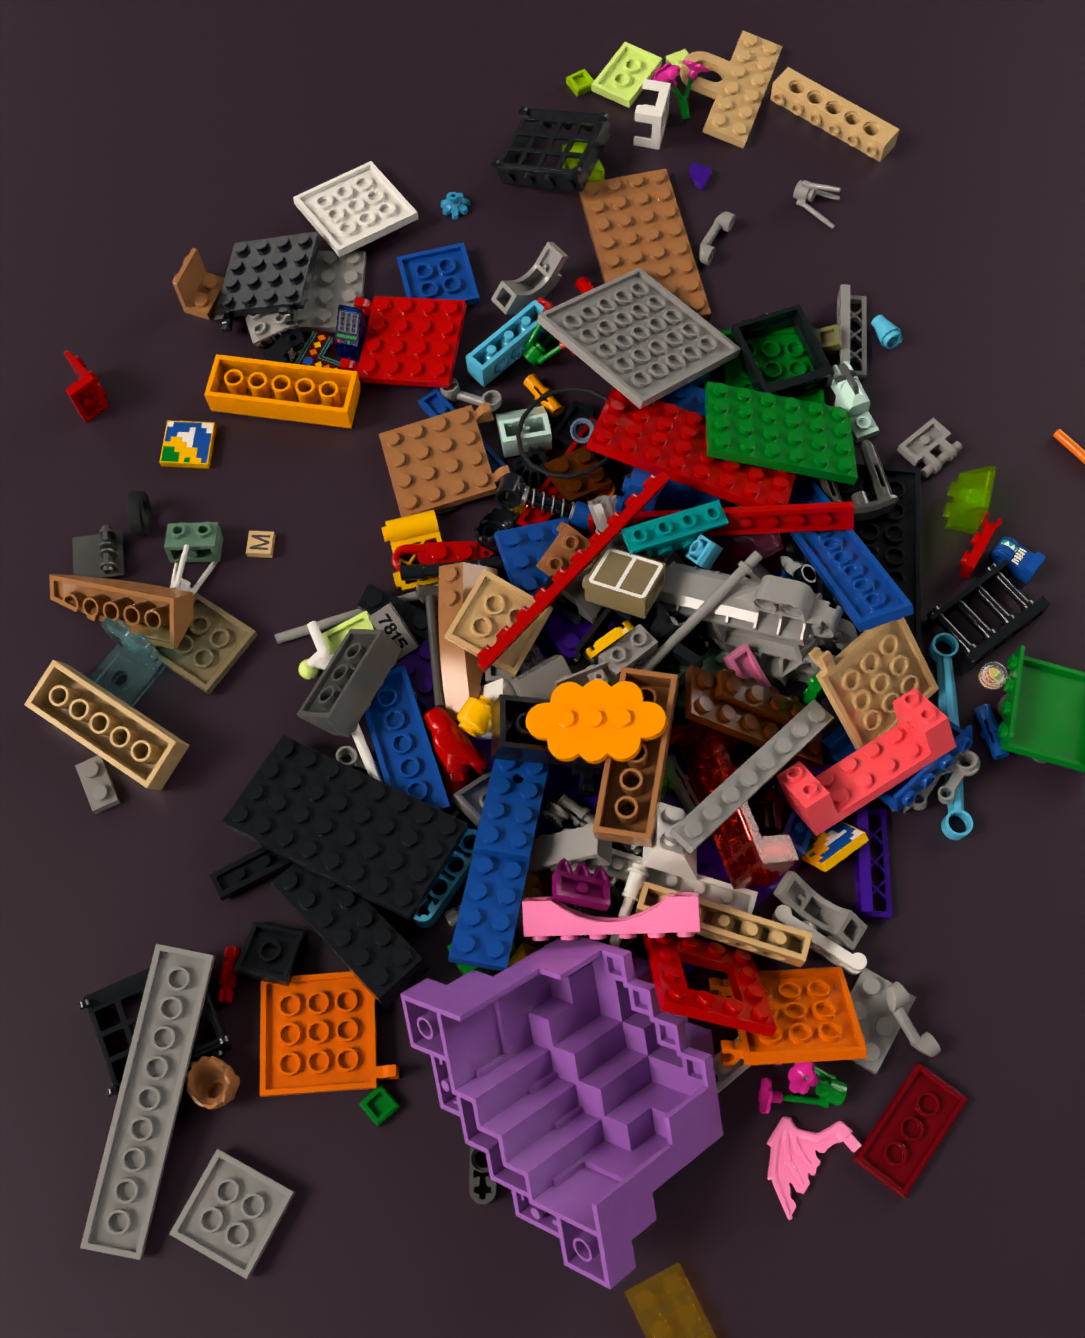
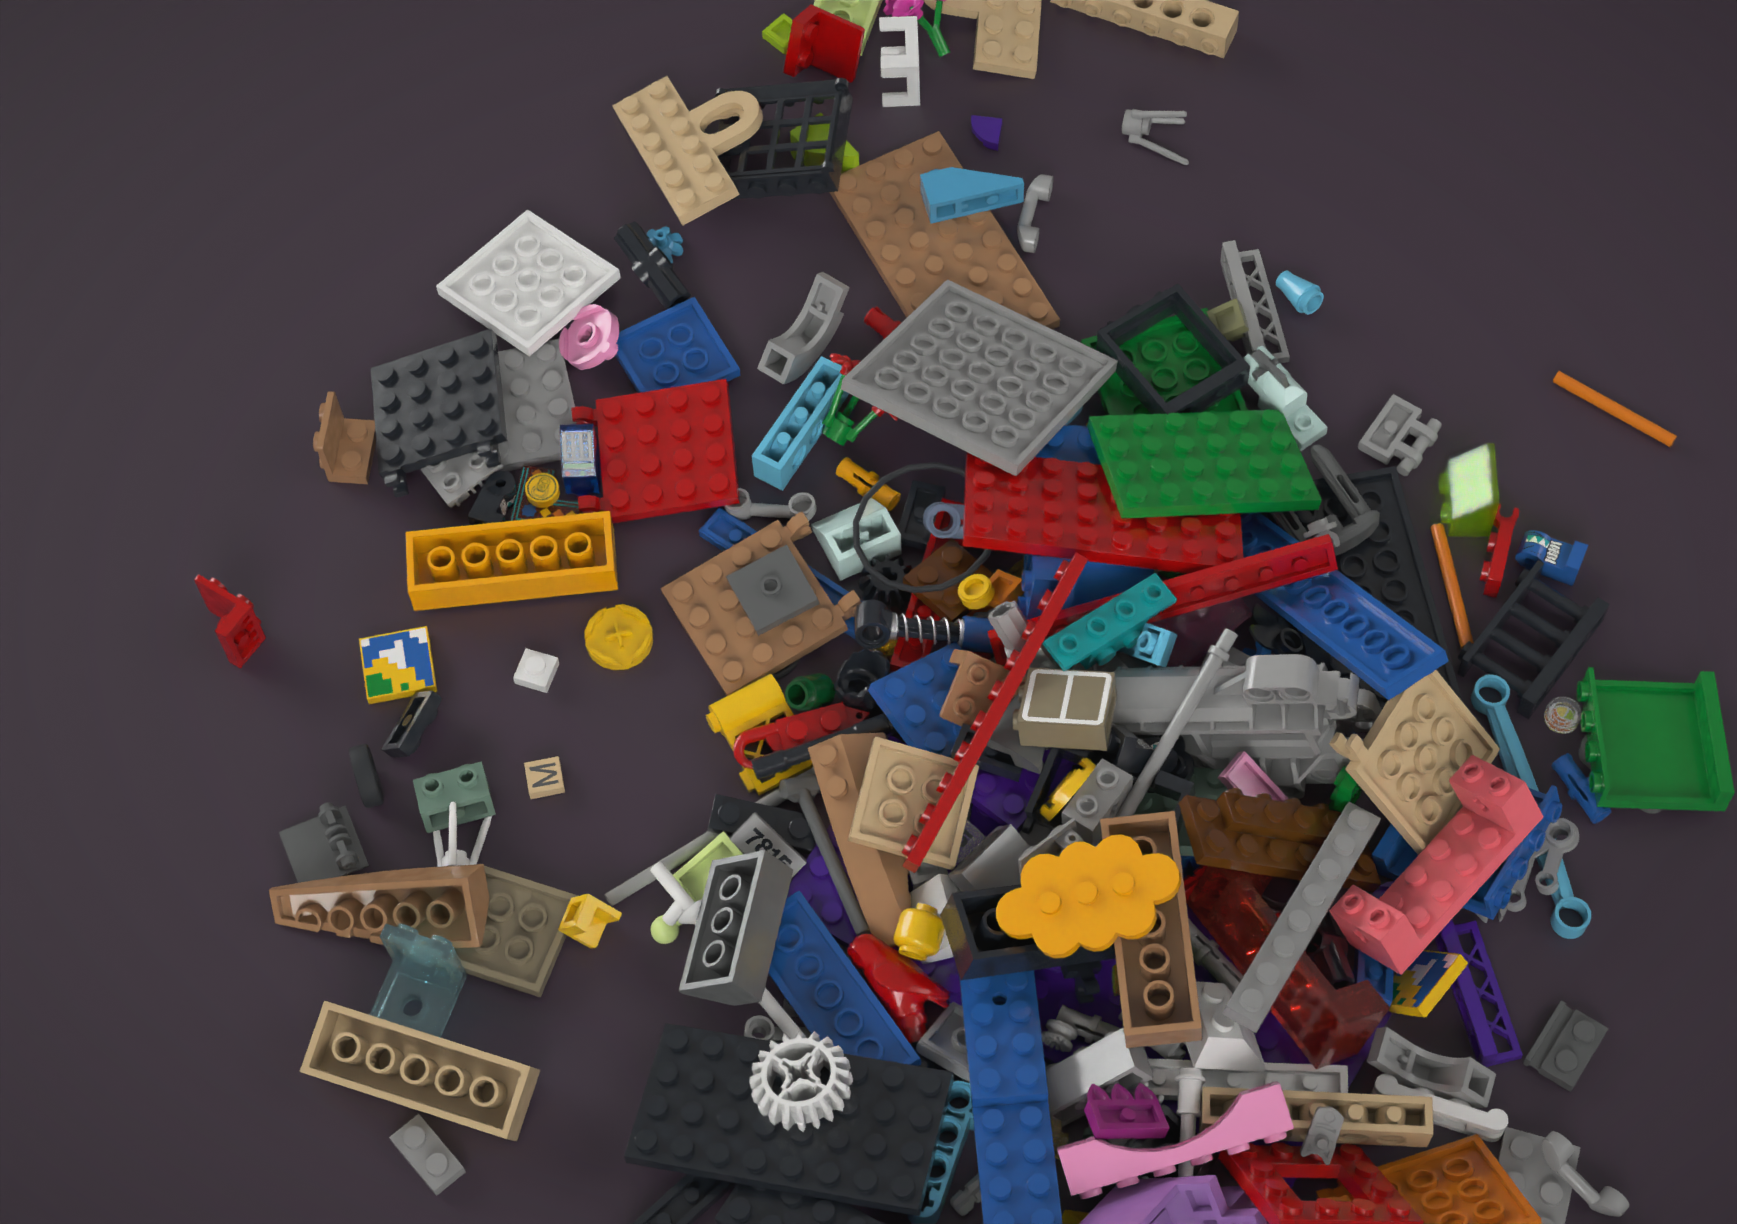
camera: 15 degrees left, 5 degrees down
none -> black plate [381,691,443,757]
none -> white plate [513,648,559,693]
none -> yellow tile [525,473,560,508]
none -> yellow panel [558,894,622,949]
none -> bright pink plate [559,304,619,370]
none -> yellow tile [584,604,653,670]
none -> tan plate [612,76,763,226]
none -> black piece [614,221,691,310]
none -> dark grey plate [726,545,820,636]
none -> white gear [750,1030,853,1132]
none -> red bracket [783,4,865,83]
none -> dark green brick [785,673,835,711]
none -> dark azure slope [920,167,1024,224]
none -> yellow tile [958,574,995,609]
none -> orange plate [988,569,1024,608]
none -> light grey piece [1300,1106,1344,1165]
none -> light grey plate [1303,518,1340,548]
none -> orange bar [1430,523,1474,649]
none -> dark grey plate [1523,1001,1609,1092]

